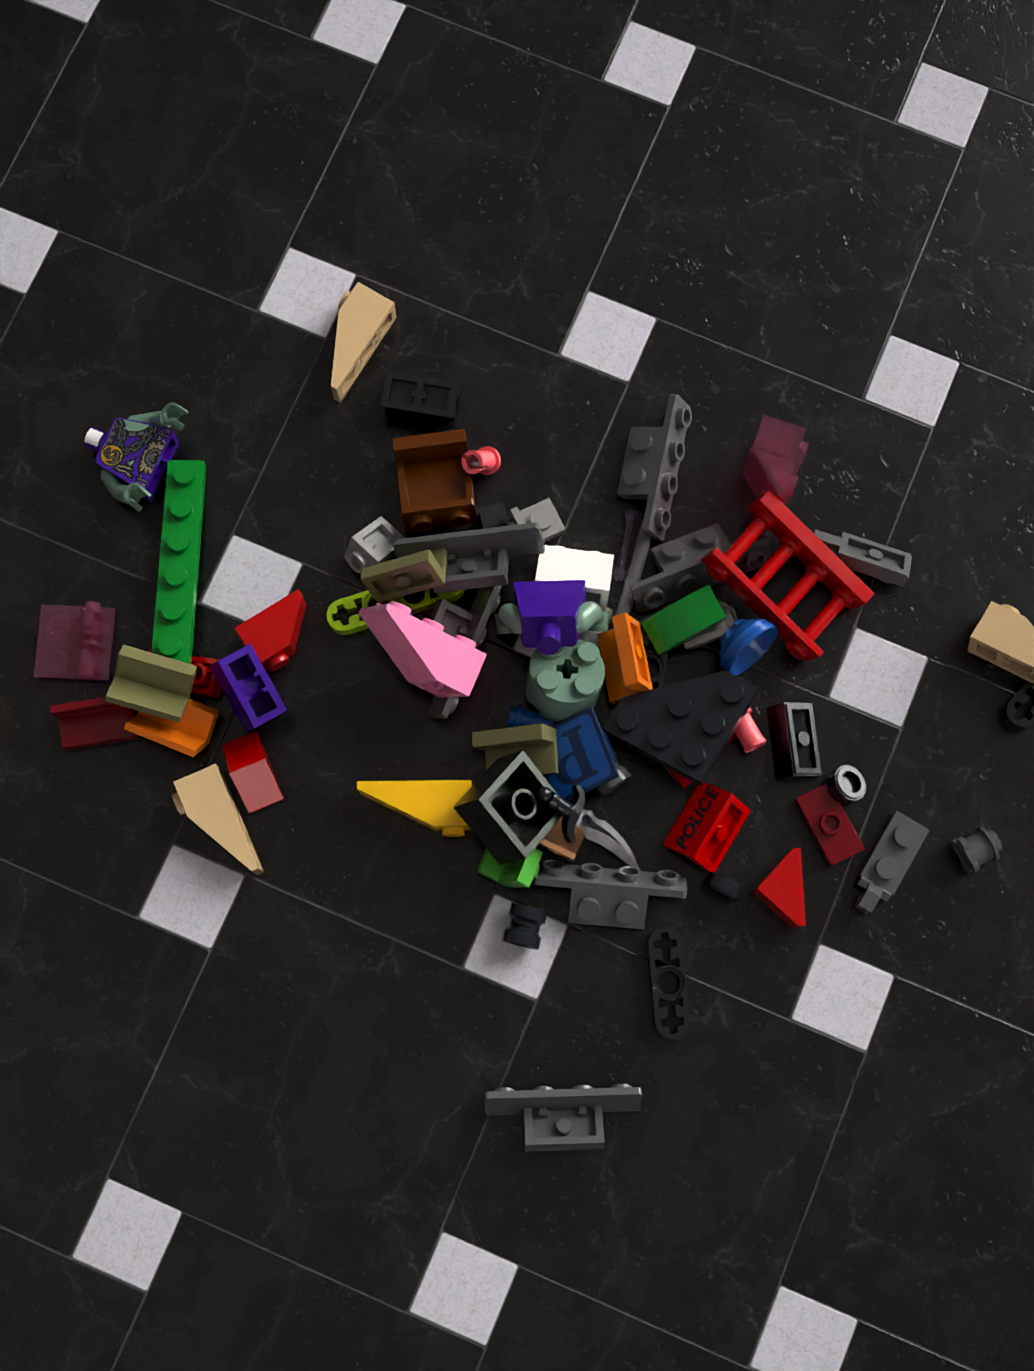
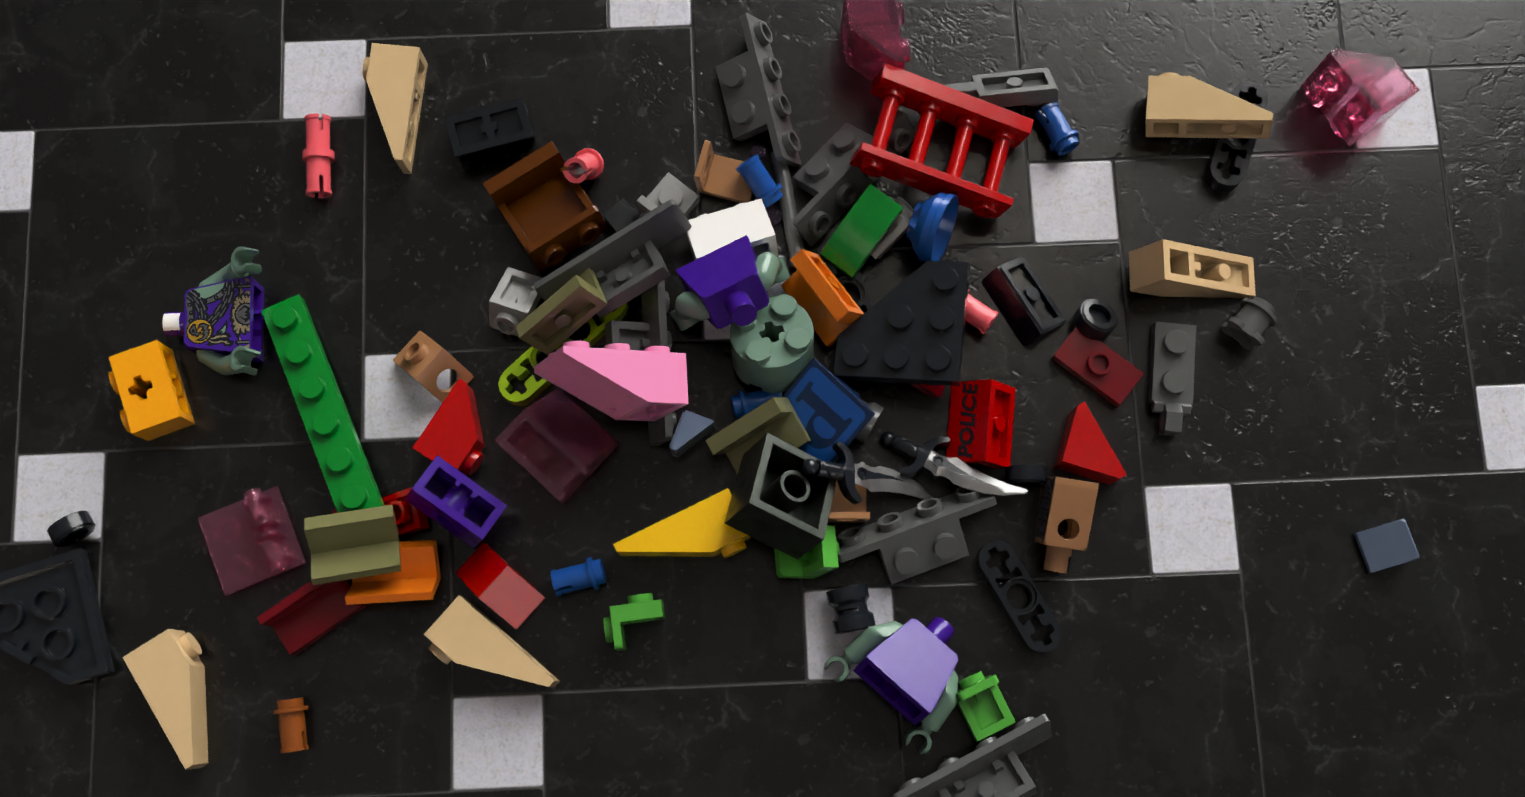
camera: 25 degrees left, 0 degrees up
none -> light orange brick [108,340,195,441]
none -> dark orange pin [273,697,309,753]
none -> coral pin [302,113,335,198]
none -> medium nougat bracket [393,331,474,403]
none -> clear pink slope [494,388,619,504]
none -> blue pin [550,557,607,597]
none -> bright green bracket [604,593,665,651]
none -> sand blue slope [669,410,715,457]
none -> medium nougat bracket [694,140,753,203]
none -> blue pin [736,154,783,208]
none -> torso [824,617,959,754]
none -> piece [880,431,1028,496]
none -> bright green bracket [956,671,1016,741]
none -> blue pin [1035,102,1080,156]
none -> medium nougat torso [1035,476,1099,574]
none -> tan slope [1128,239,1256,298]
none -> sand blue slope [1354,519,1419,573]

